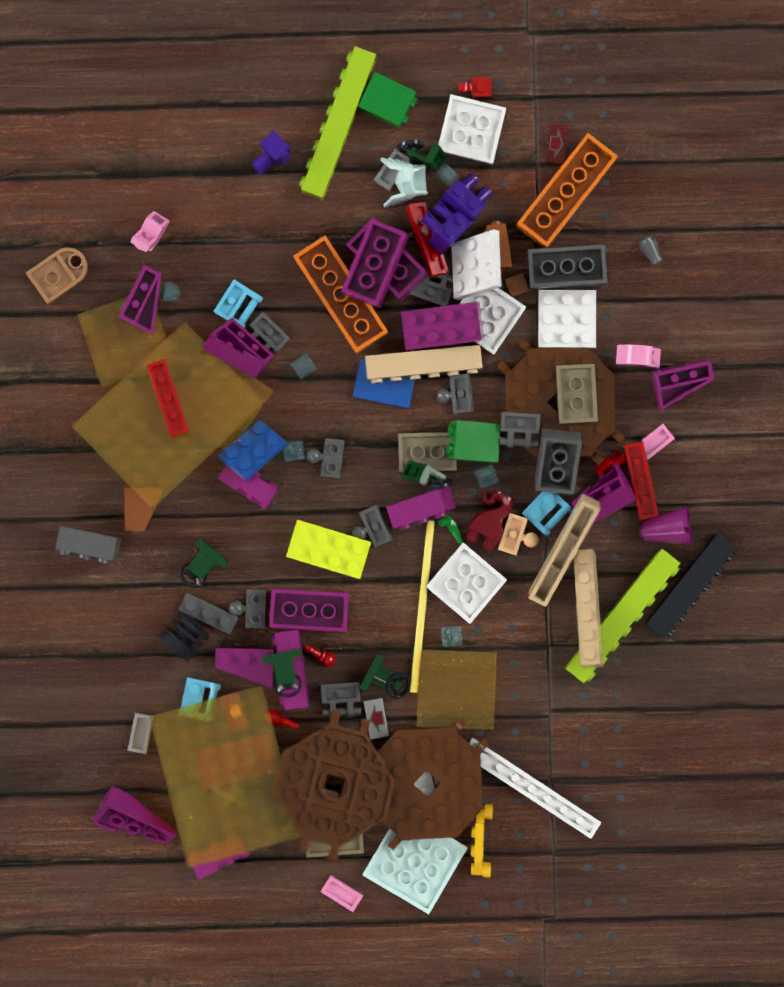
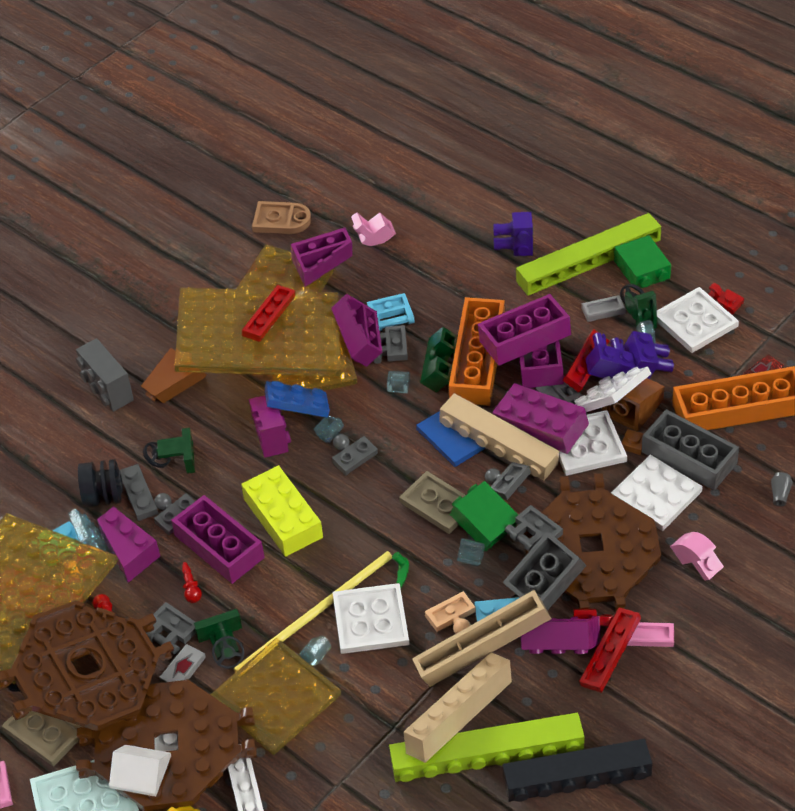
camera: 45 degrees right, 40 degrees down
clear light blue brick [163,282,181,303] -> none
dark green piece [262,648,302,698] -> none
magenta brick [272,629,309,710] -> none
dark grey plate [352,504,393,548] -> none
light aqua helmet [380,158,428,207] -> none
magenta wedge [386,487,456,530] -> none
dark green piece [401,460,453,489] -> none
dark red hips [466,490,513,551] -> none
dark tan plate [556,364,598,424] -> none
magenta cone [639,507,693,545] -> none
magenta wedge [651,359,714,411] -> none
none -> clear light blue plate [68,508,107,558]
none -> white slope [109,745,171,797]
none -> dark green arch [420,327,458,393]

